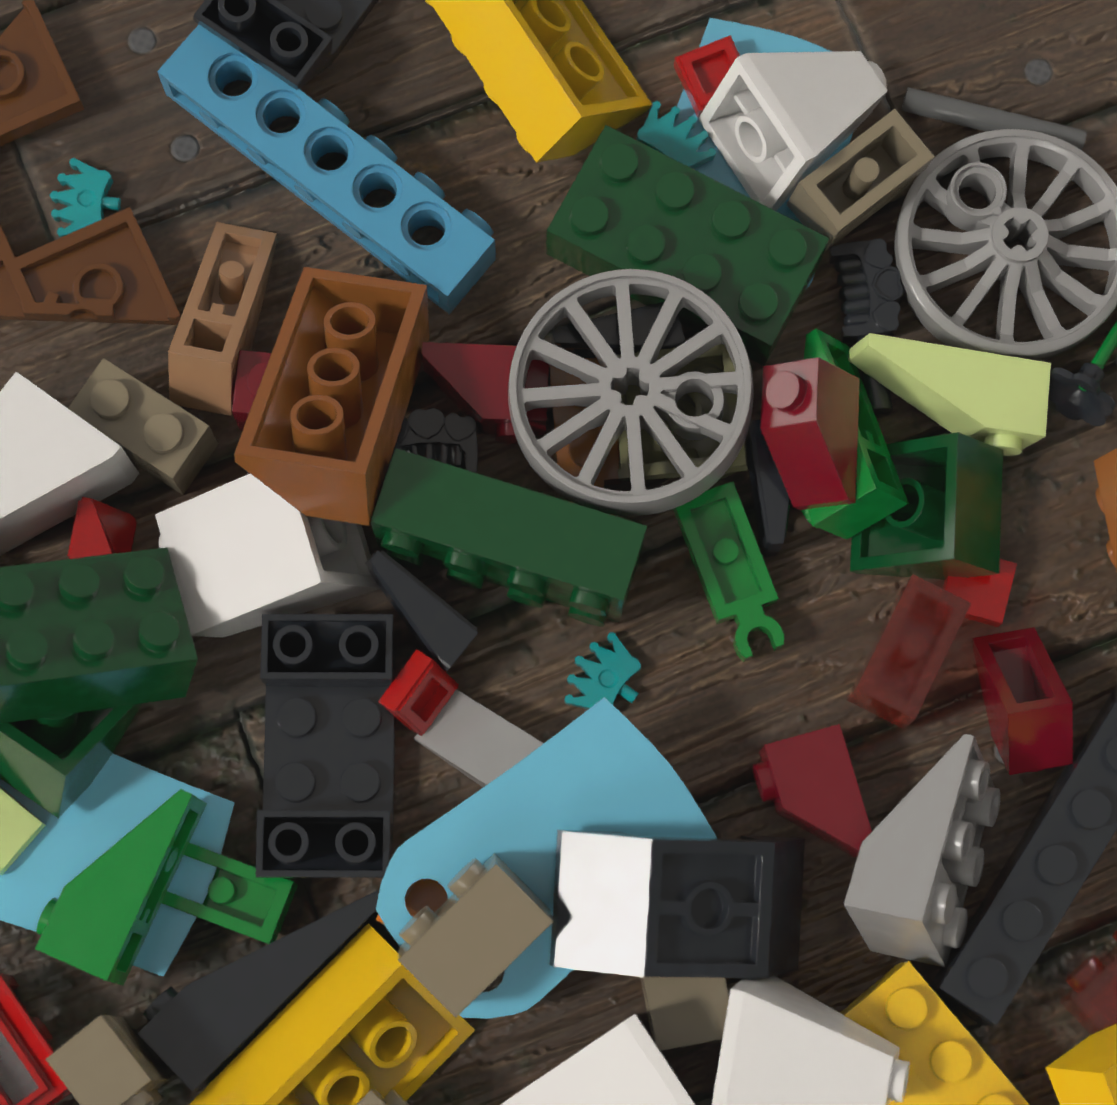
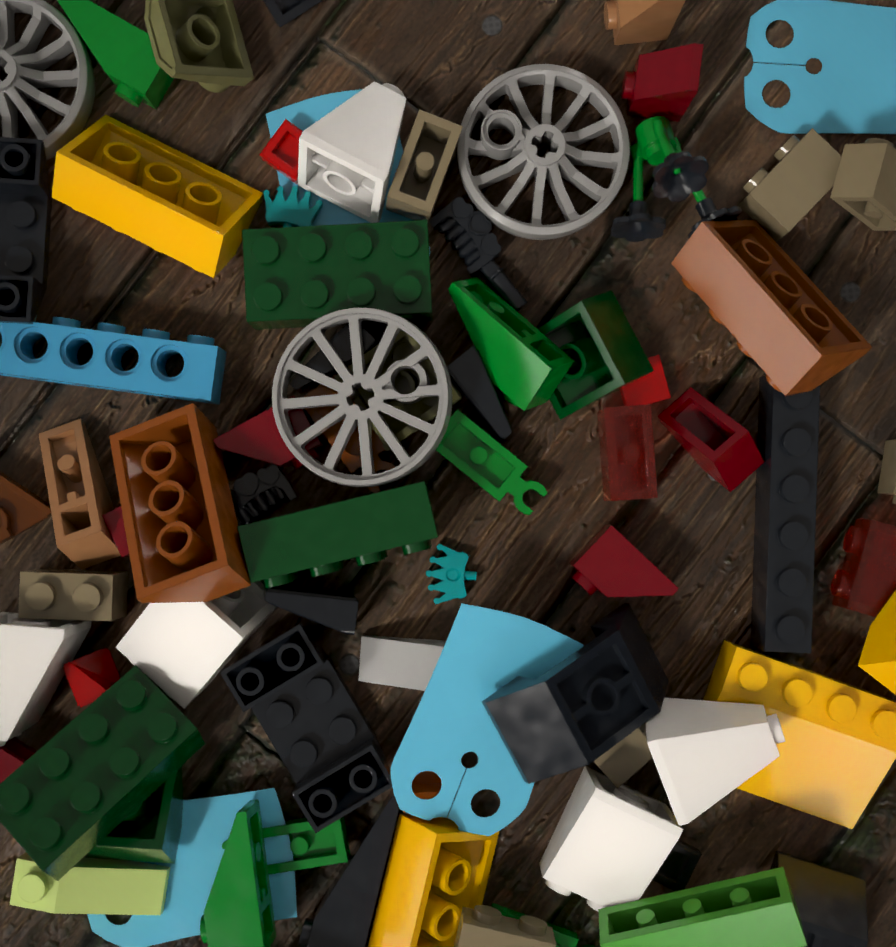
camera: 25 degrees left, 10 degrees up
red tile [378,649,459,736] -> none
dark tan brick [398,853,554,1018] -> none
dark red slope [761,357,860,510] -> none
light grey slope [844,734,1000,968] -> none
yellowish green slope [849,333,1051,456] -> none
dark grey bar [901,87,1087,150] -> none

